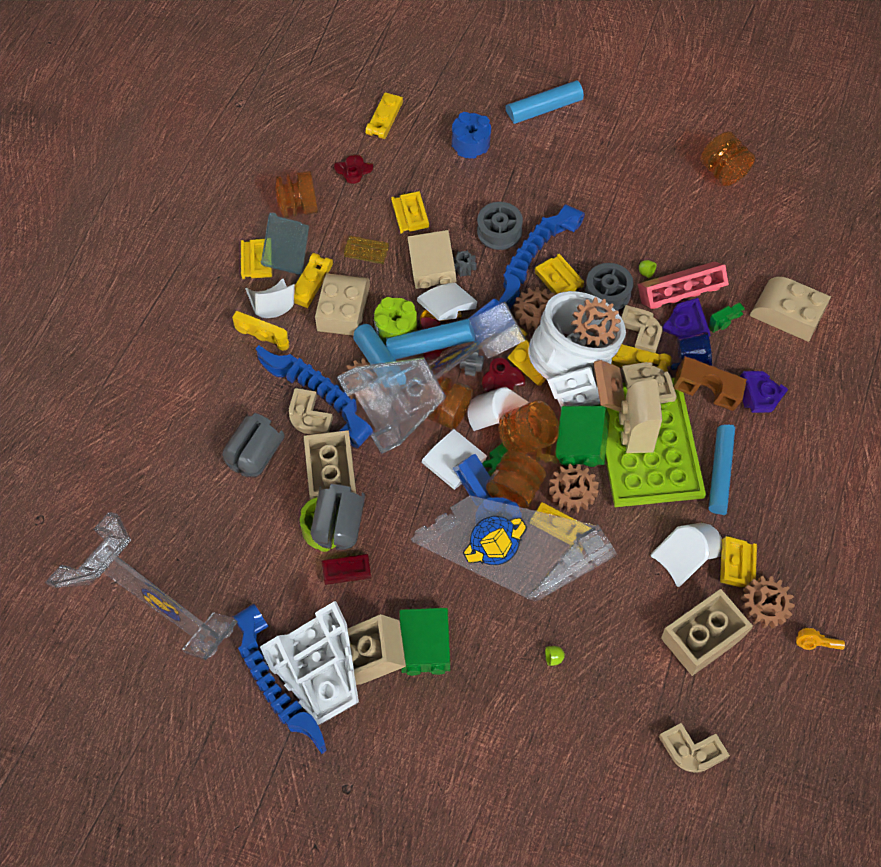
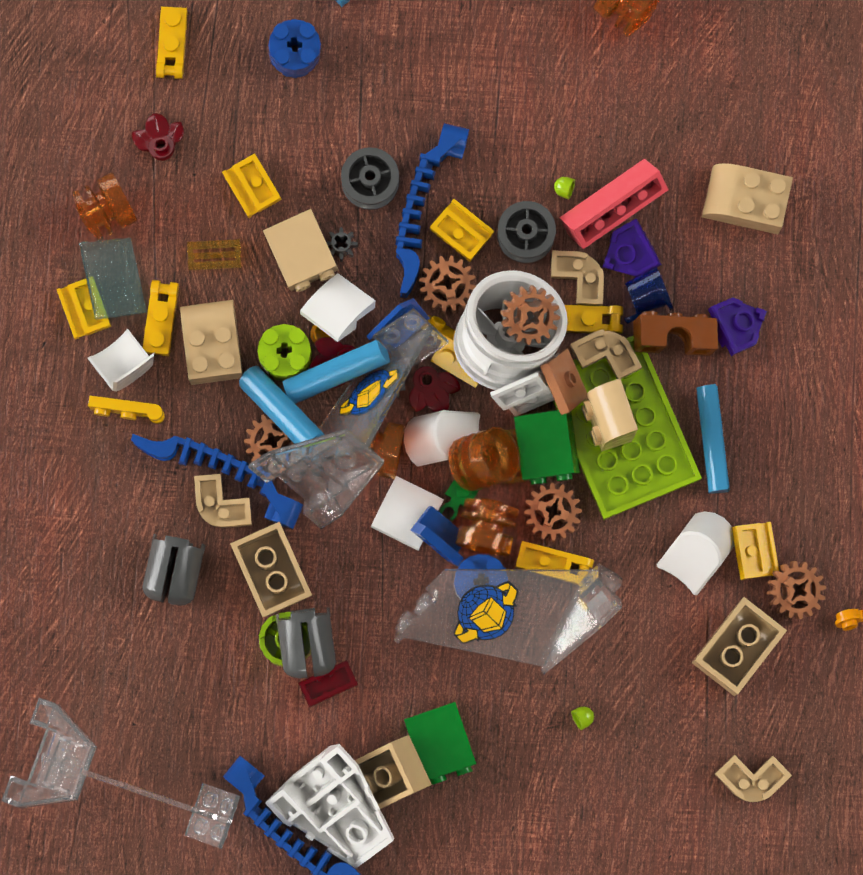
camera: 20 degrees left, 20 degrees up
green plate [708,303,745,333] -> none

